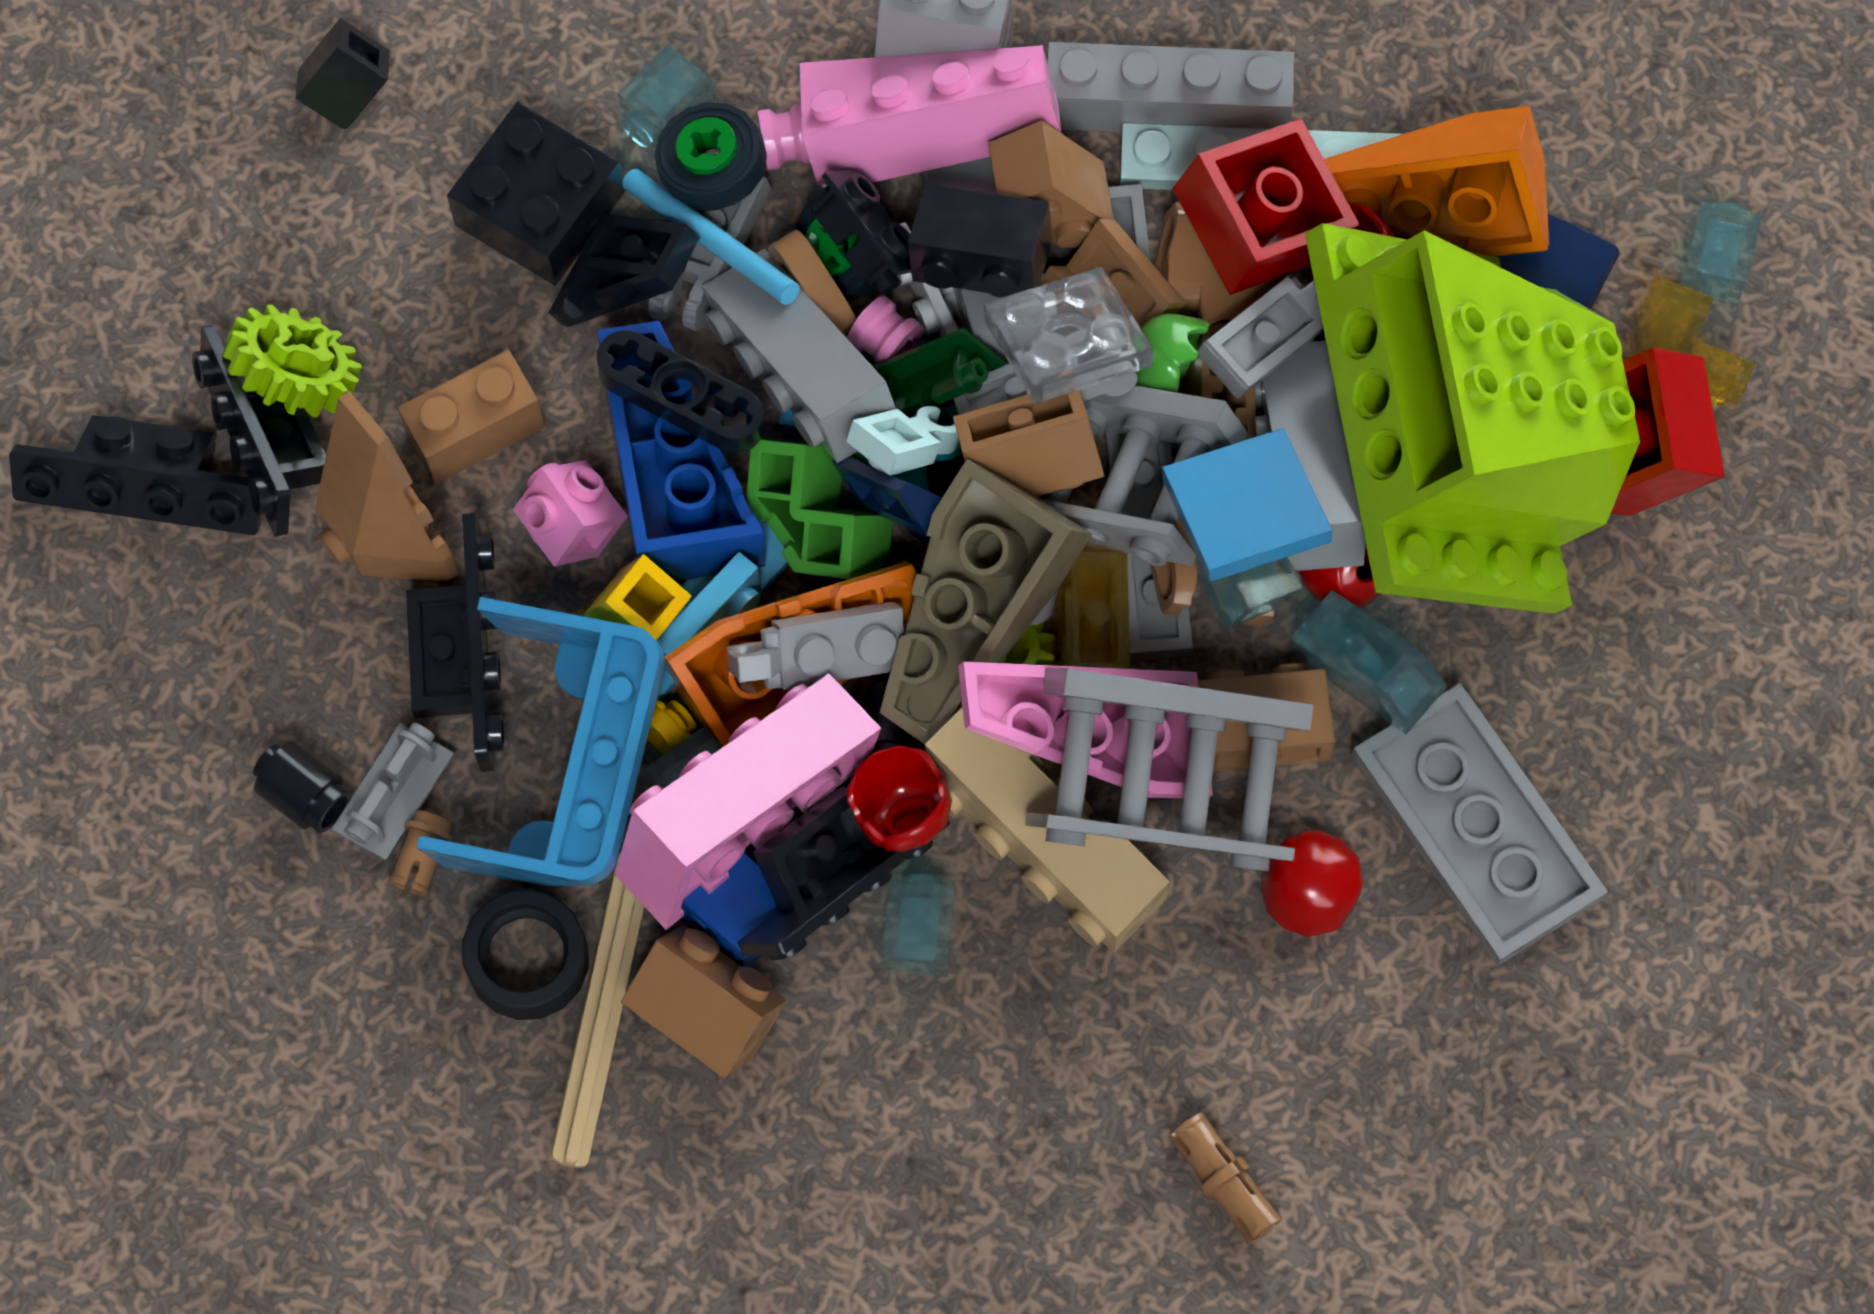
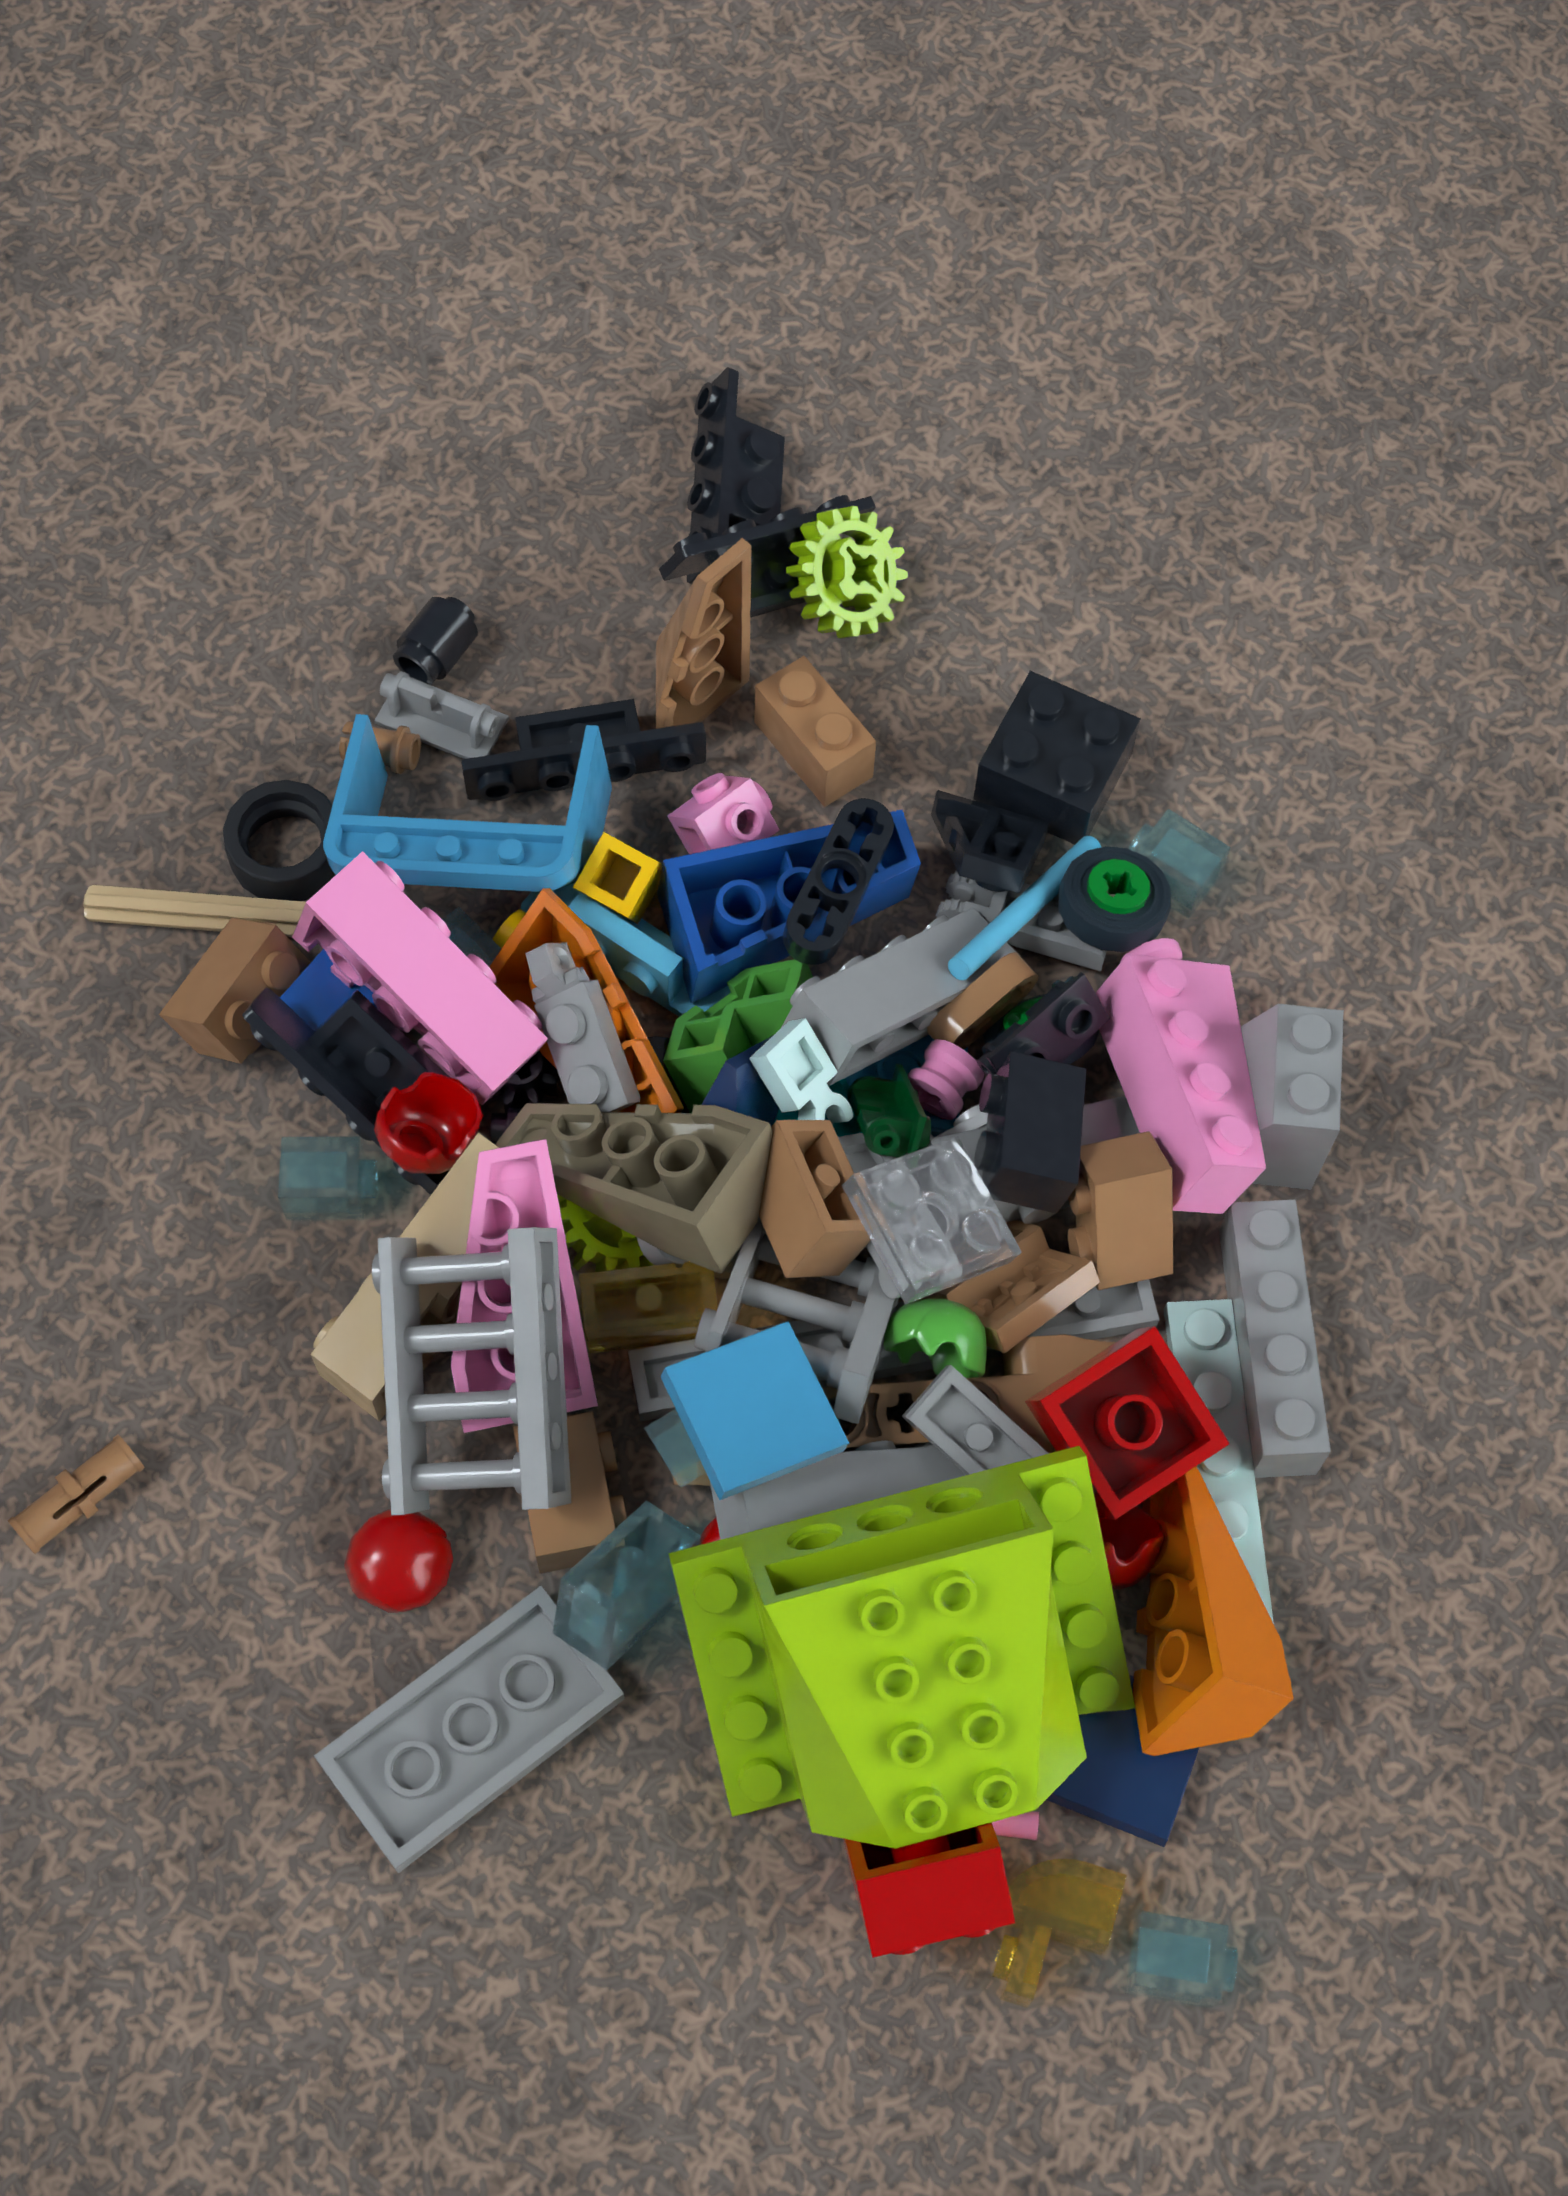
camera: 80 degrees right, 5 degrees down
black panel [295,18,390,129] -> none

